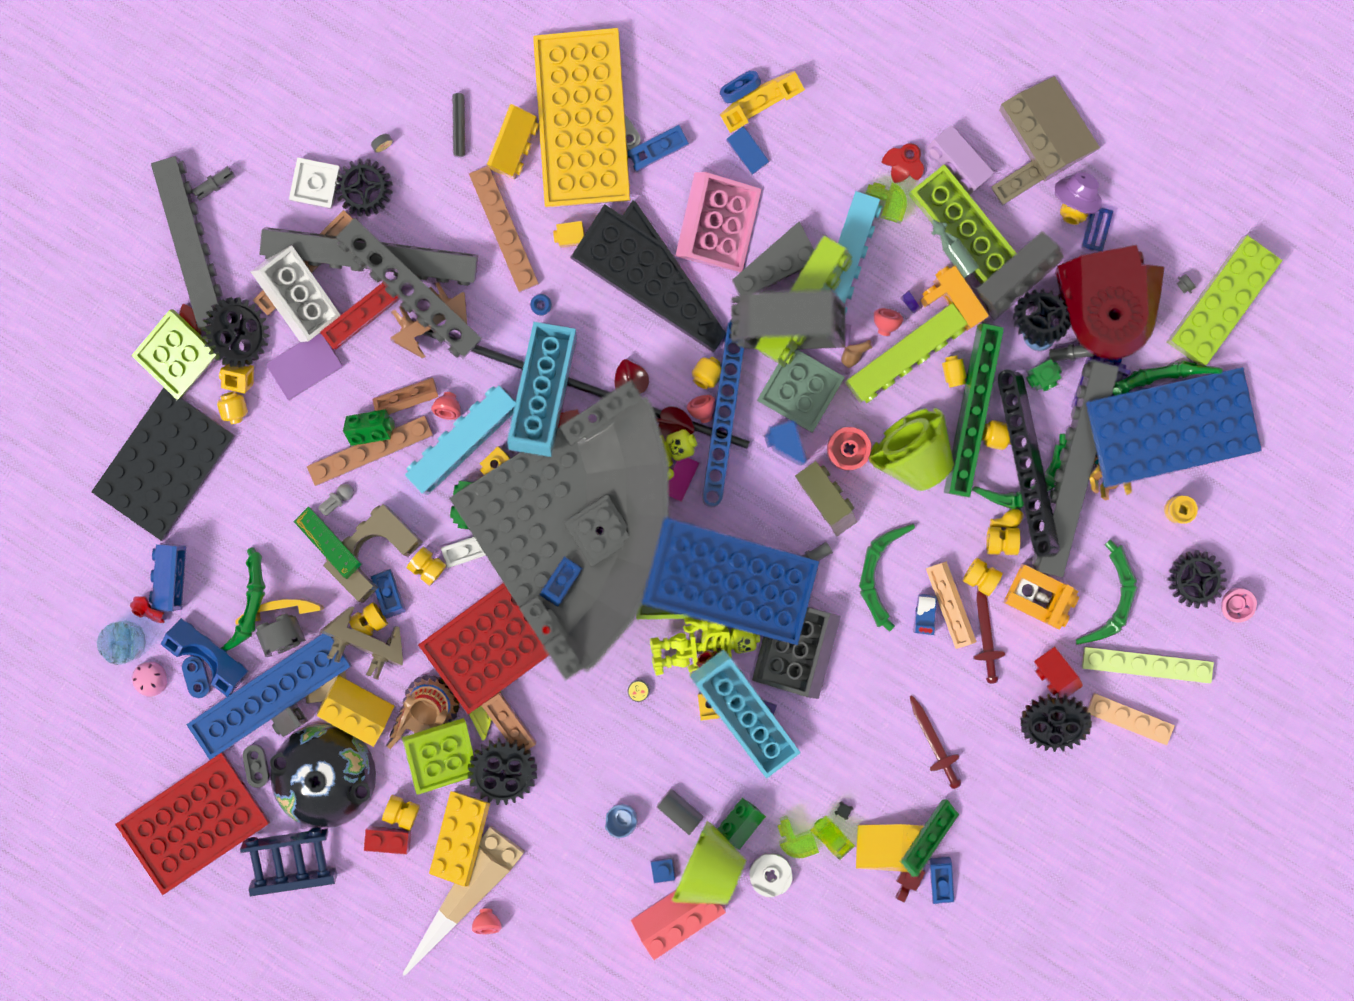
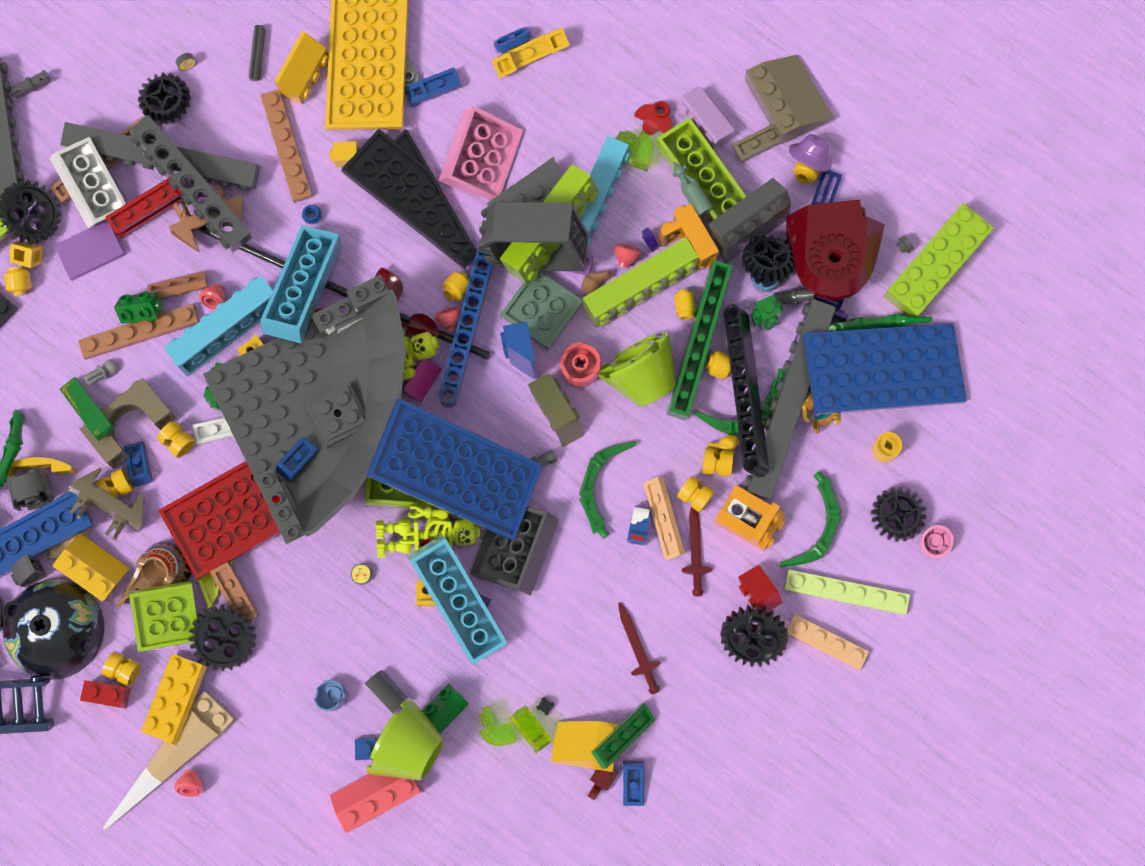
camera: 15 degrees right, 10 degrees down
white plate [289,158,341,209] -> none
blue slope [726,126,769,175] -> none
white plate [749,853,792,897] -> none

